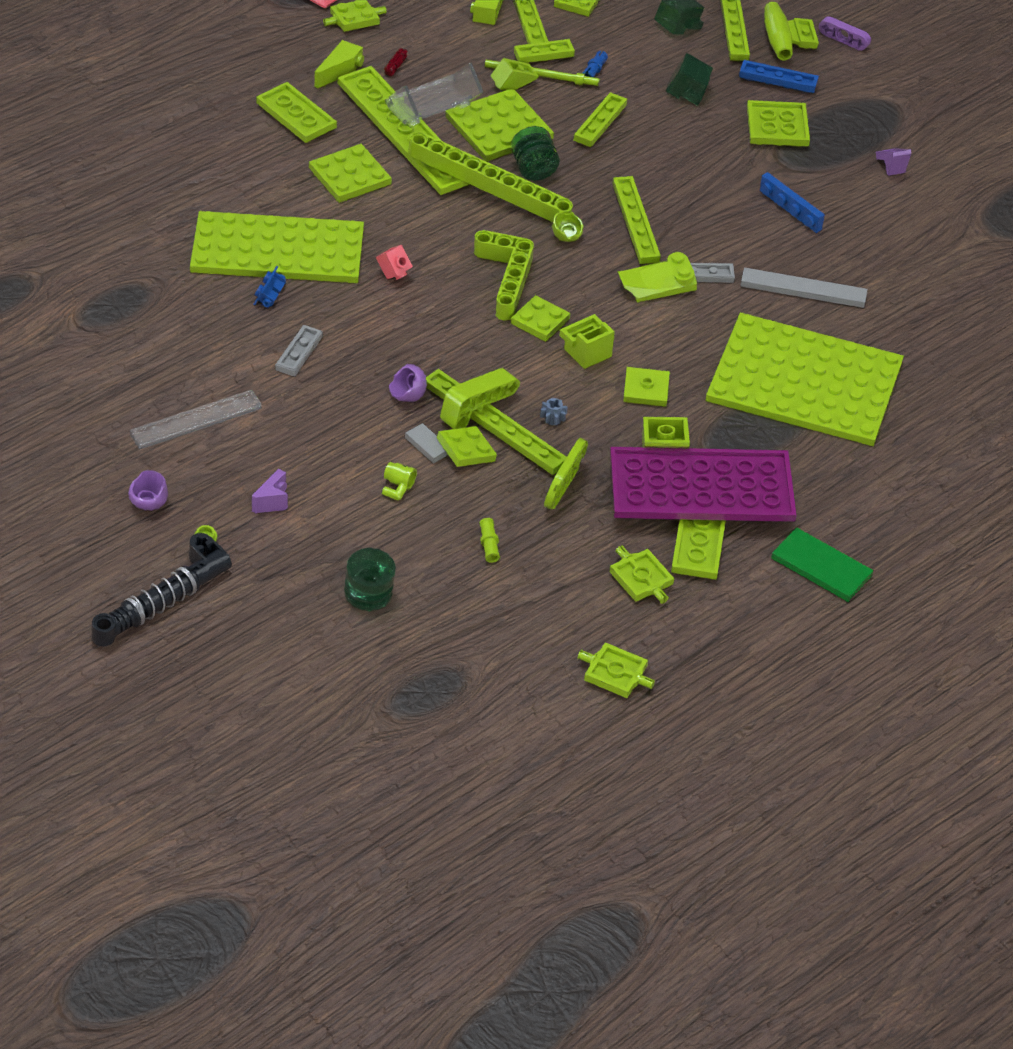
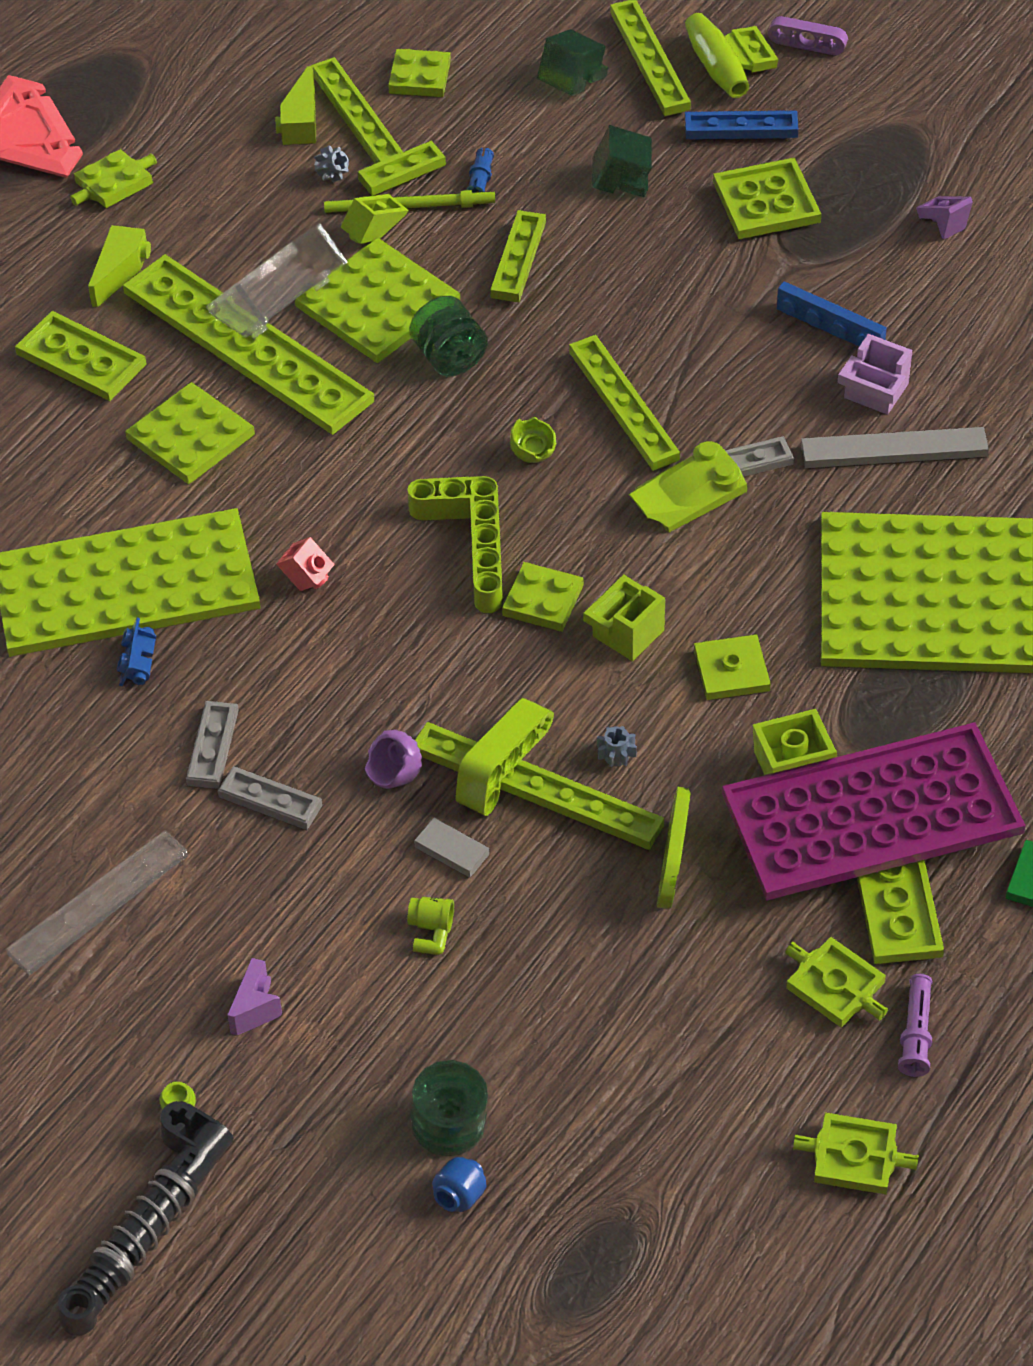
camera: 10 degrees left, 5 degrees up
medium lavender hair [129,470,168,511] -> none
dark red axle [384,48,408,76] -> none
lime beam [408,132,573,222] -> none
lime plate [437,426,497,467] -> none
lime pin [479,518,500,563] -> none
none -> light grey tile [218,766,323,830]
none -> sand blue gear [314,146,349,182]
none -> blue head [432,1157,487,1212]
none -> lavender plate [838,334,912,415]
none -> medium lavender pin [898,974,932,1077]

